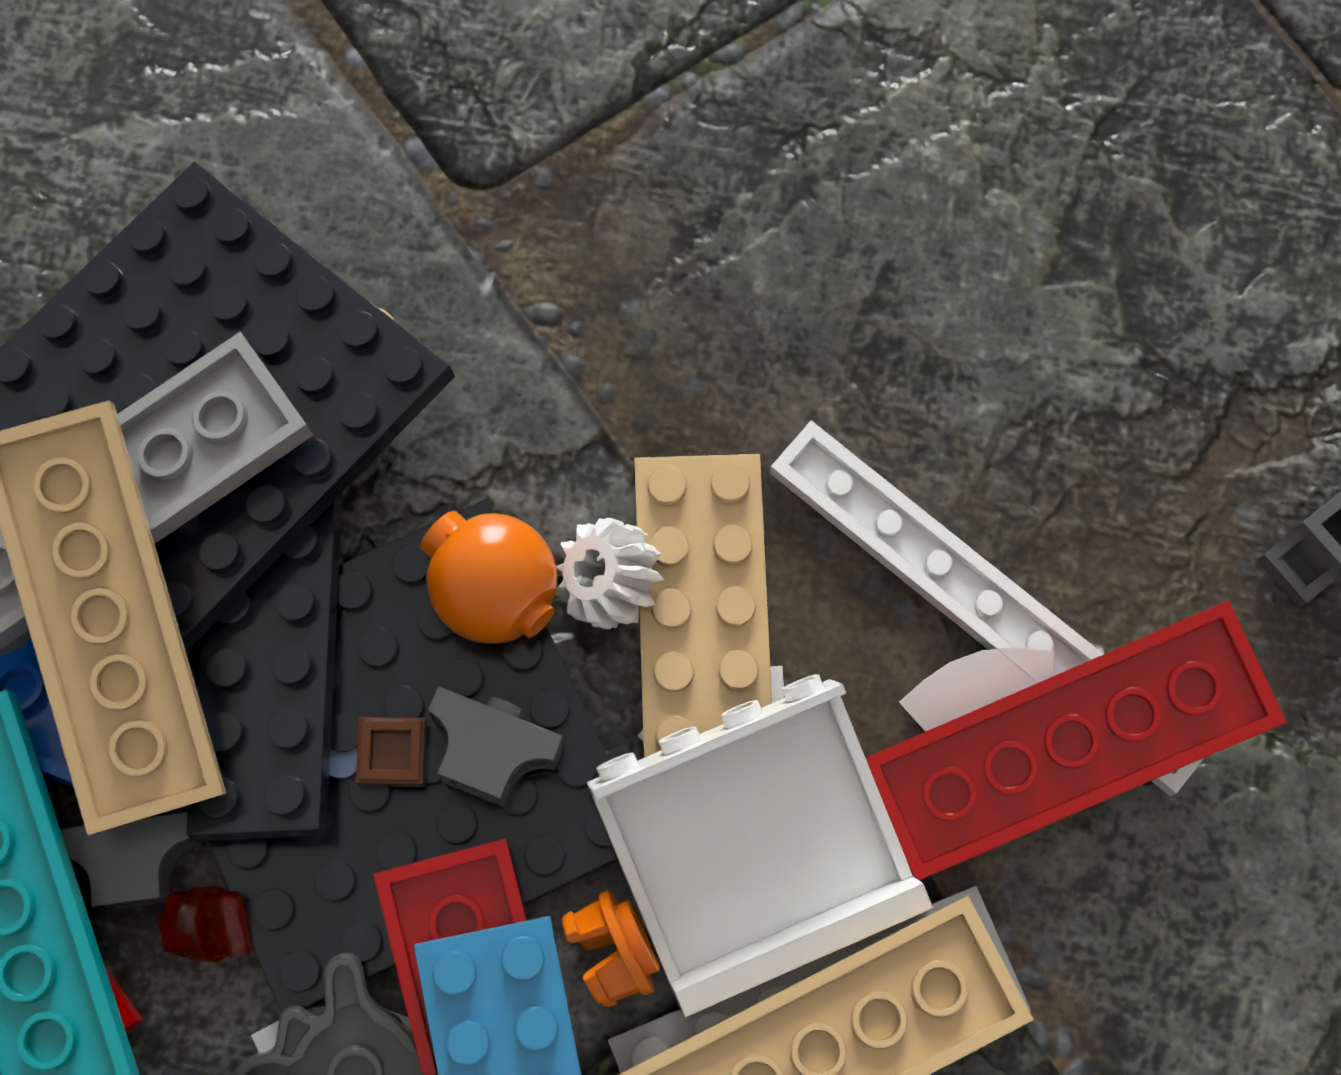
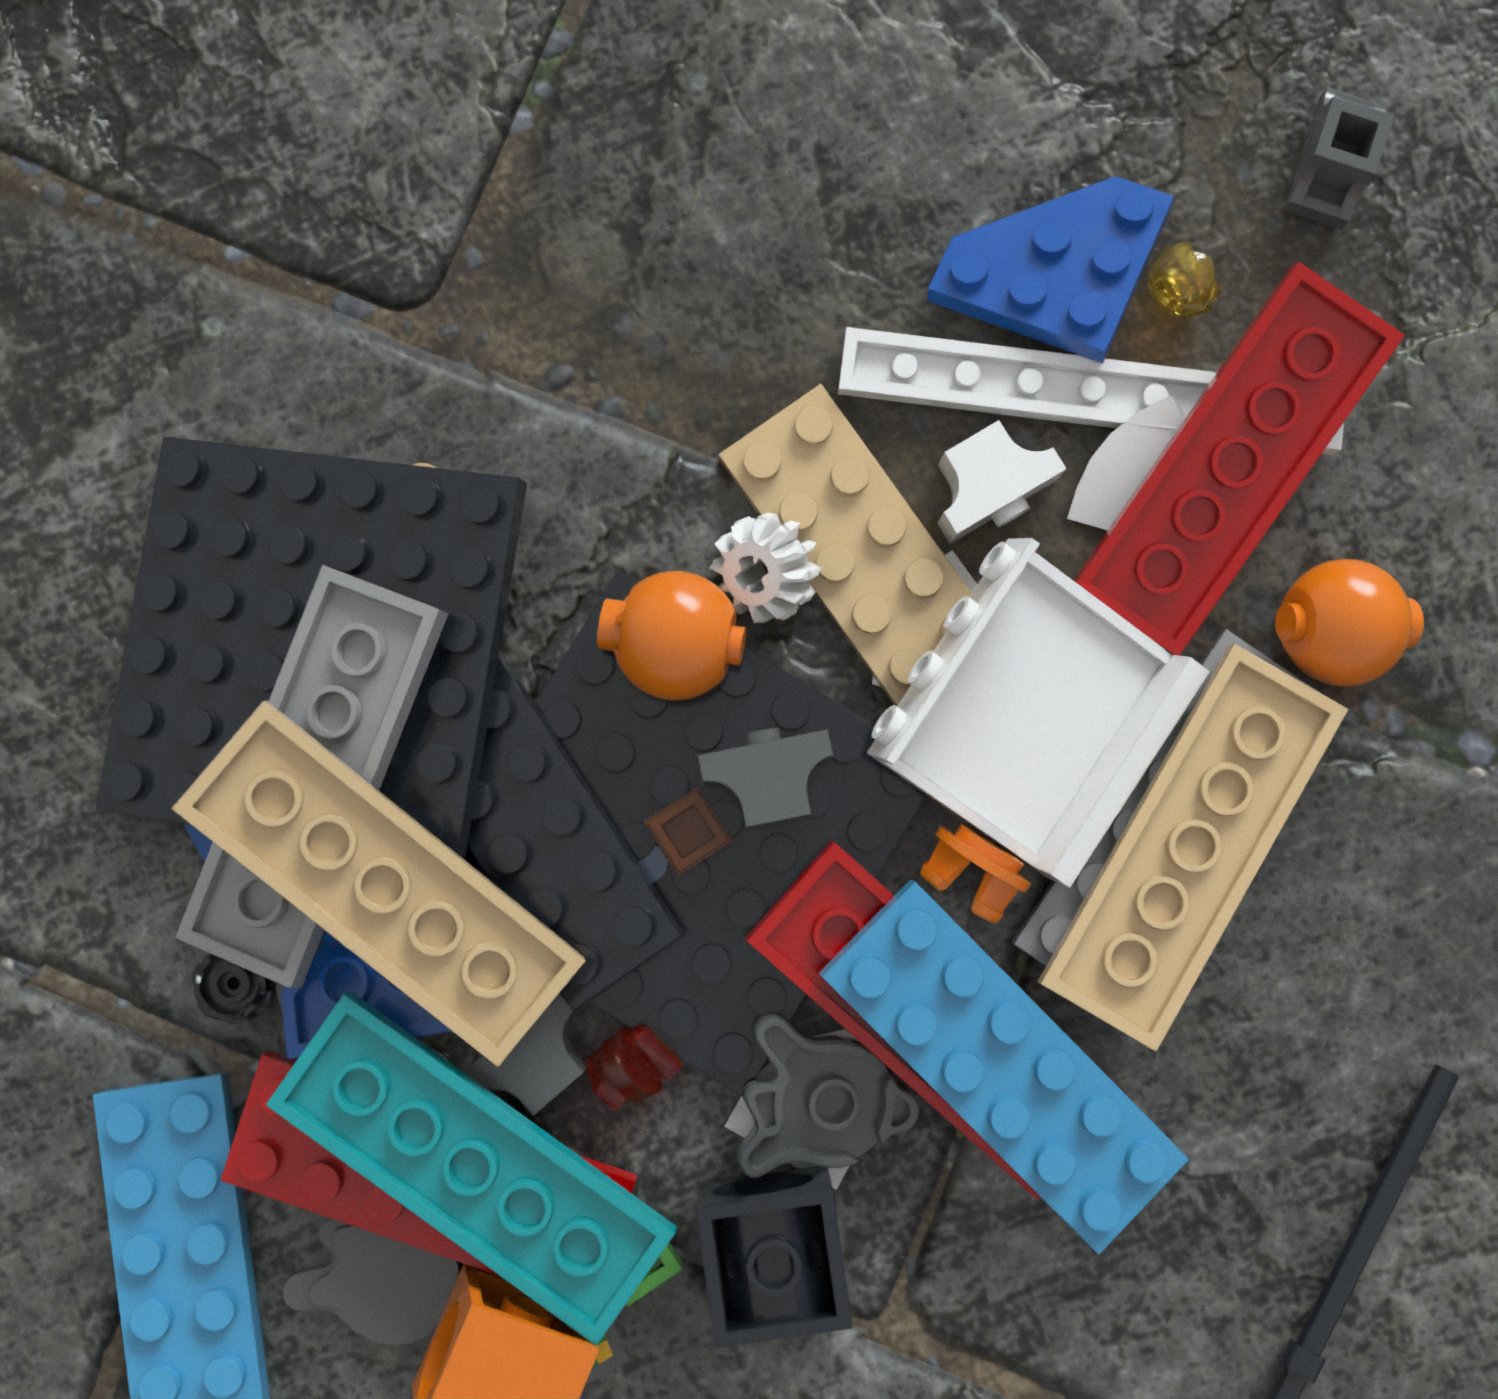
camera: 30 degrees left, 10 degrees up
none -> blue plate [928,176,1174,364]
none -> white brick [937,420,1066,544]
none -> clear yellow plate [1148,241,1221,318]
none -> orange brick [1275,559,1424,687]

